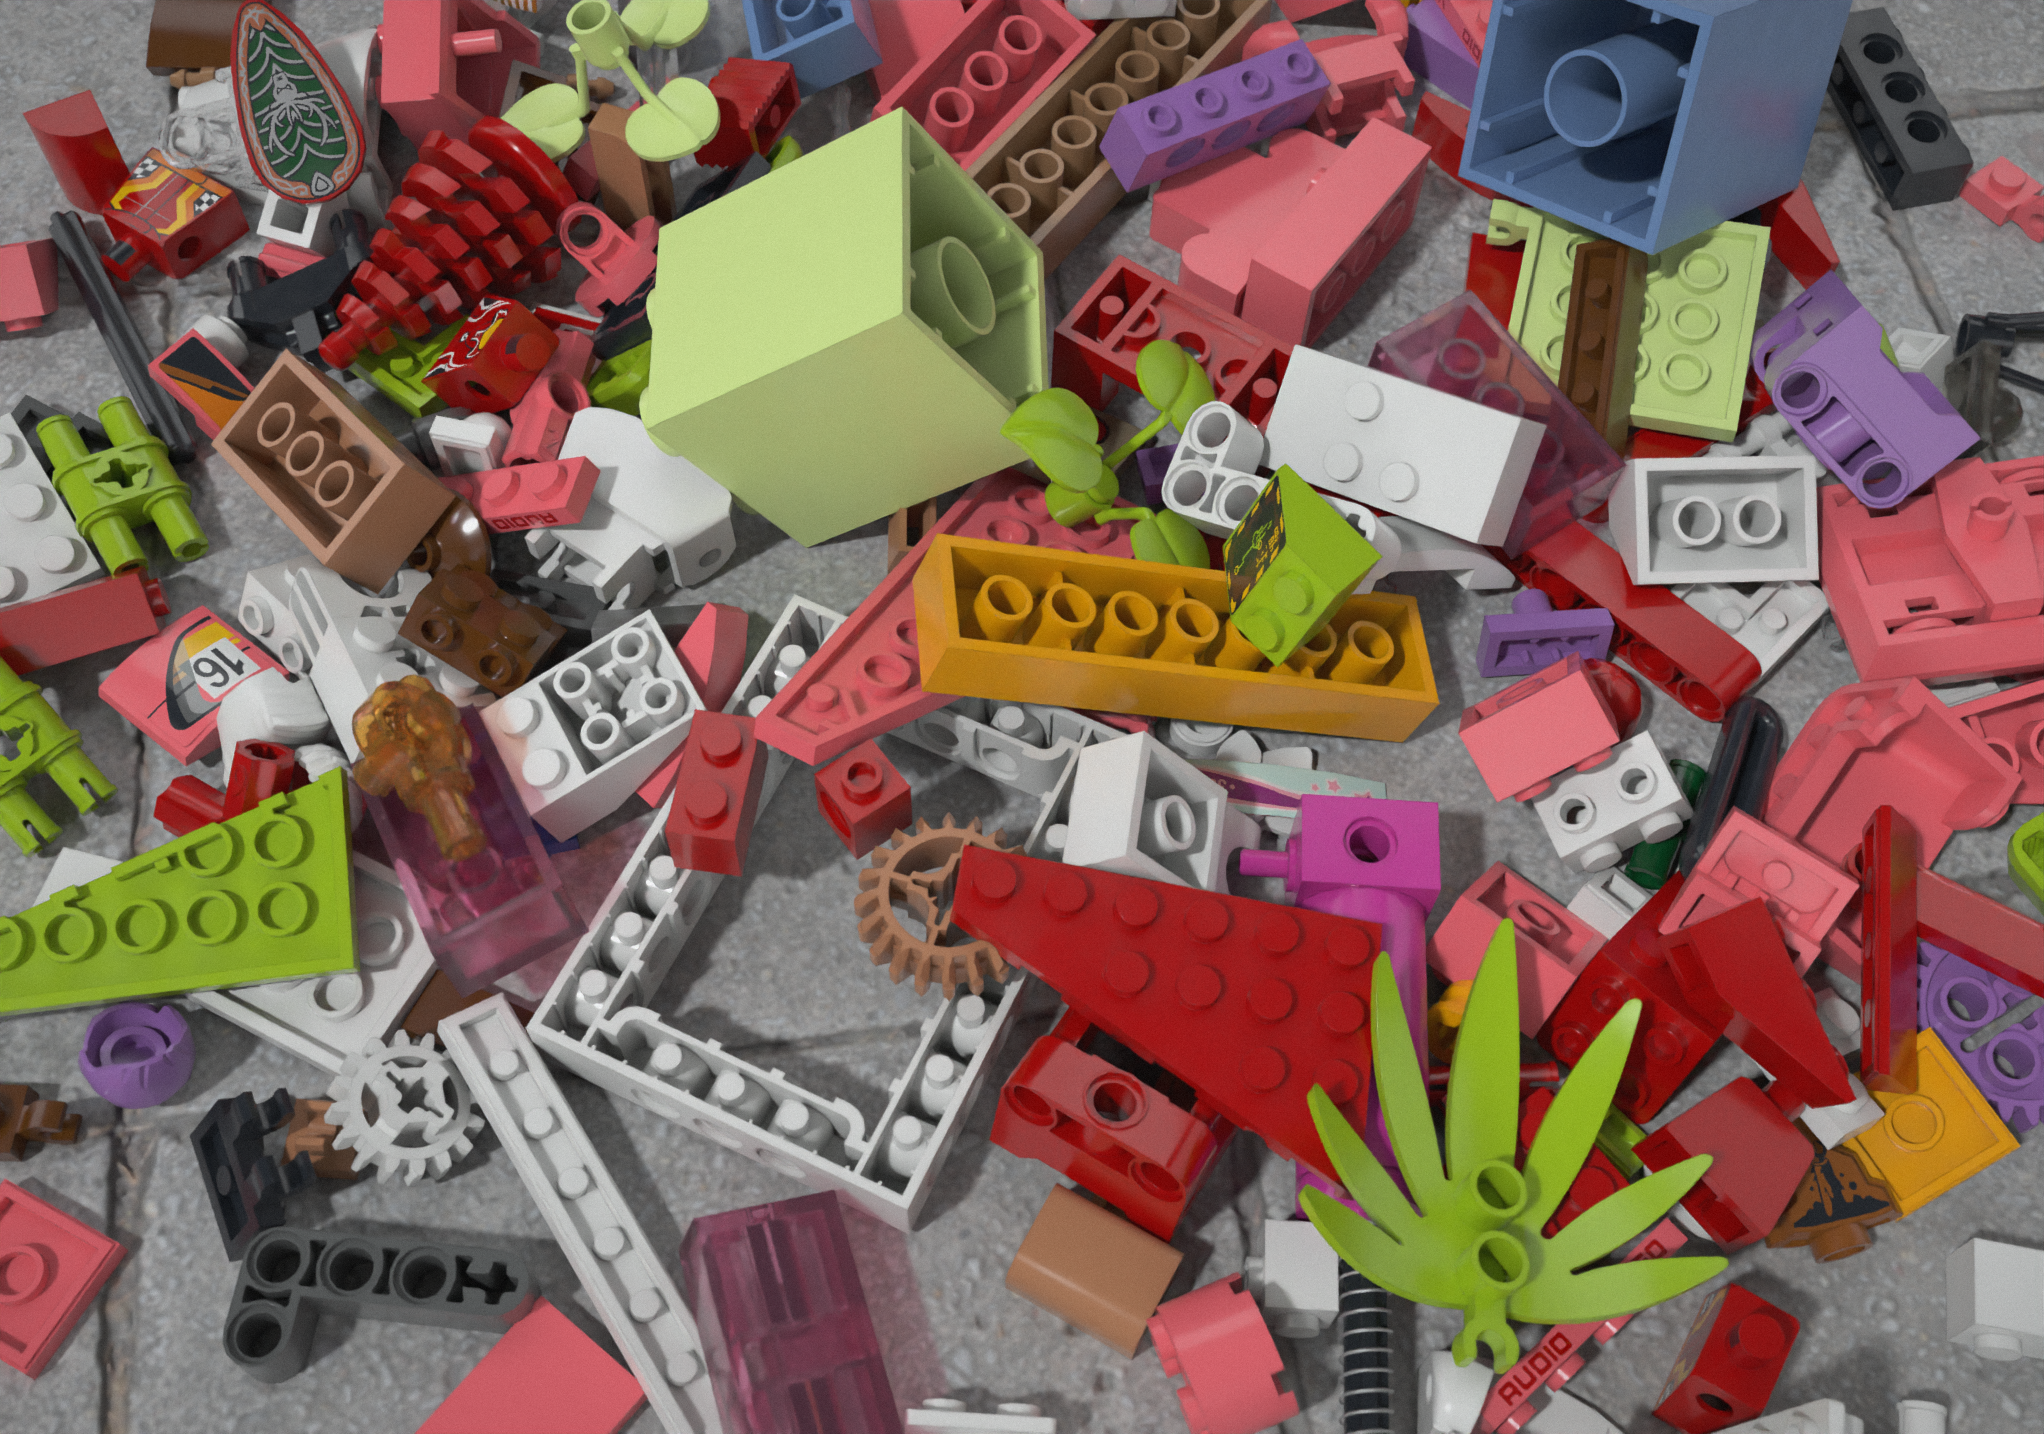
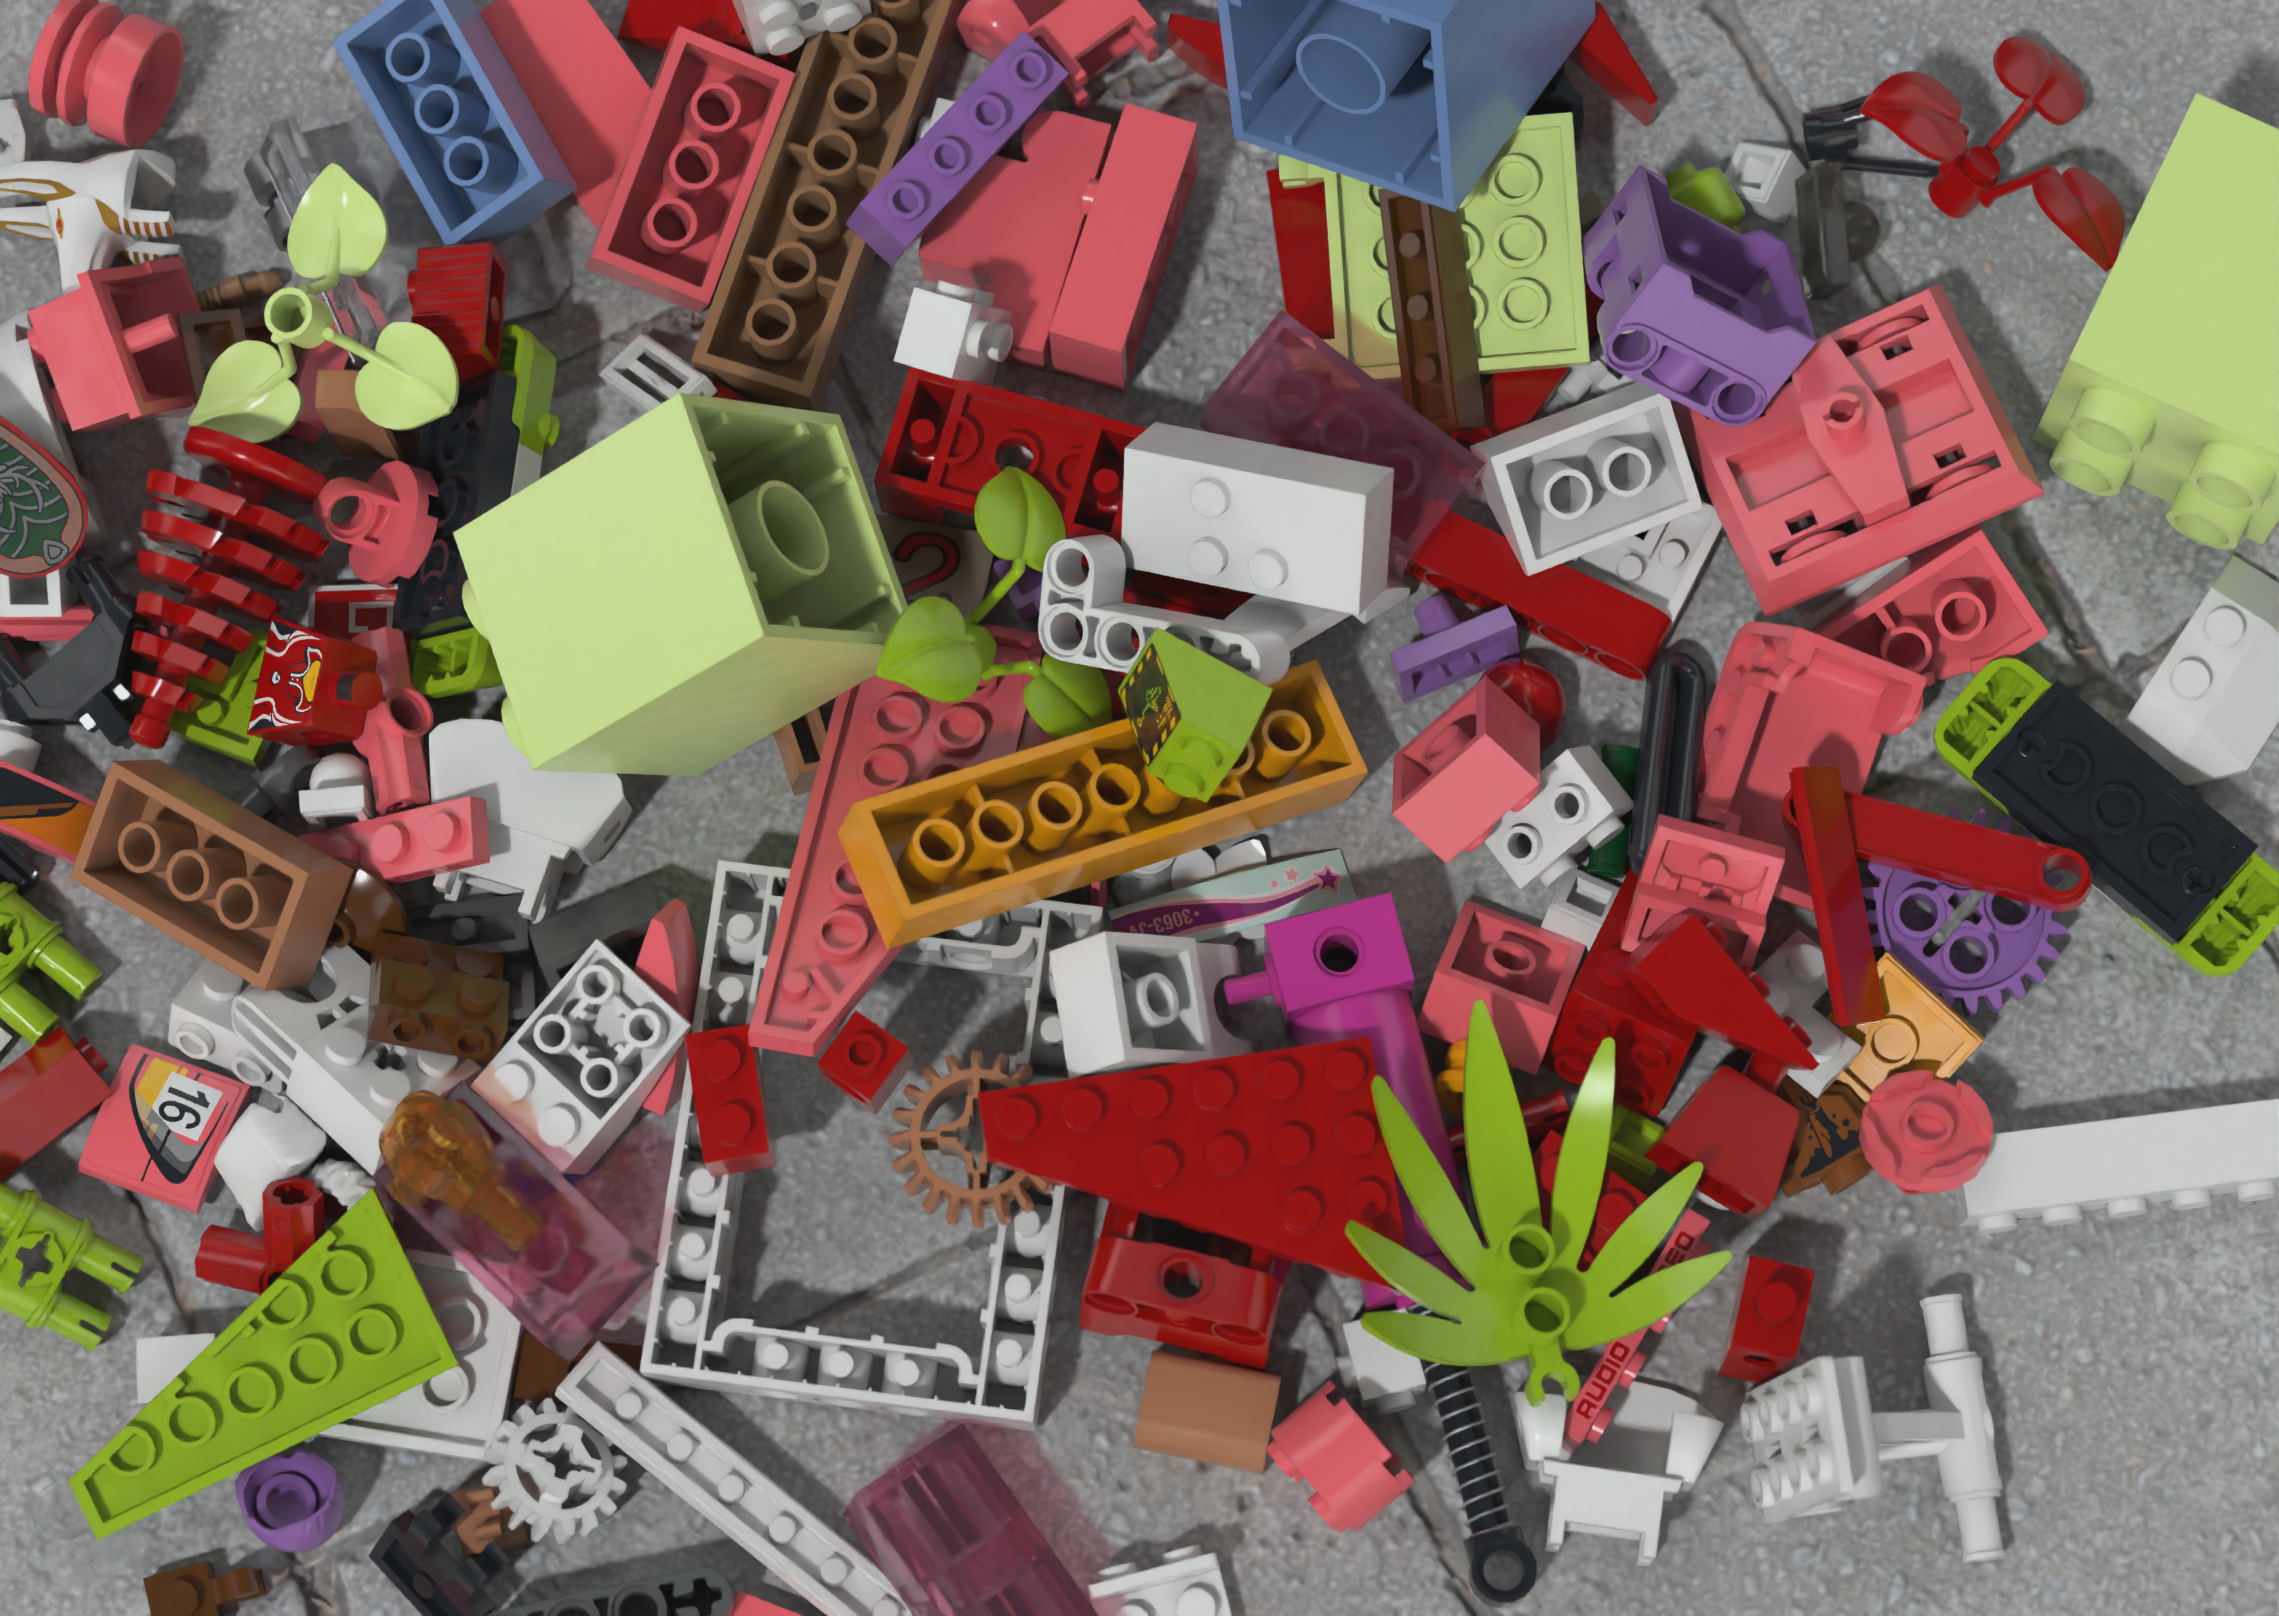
camera: 10 degrees left, 15 degrees up
none -> white brick [894,280,1013,385]
none -> coral tile [1859,1070,1993,1195]

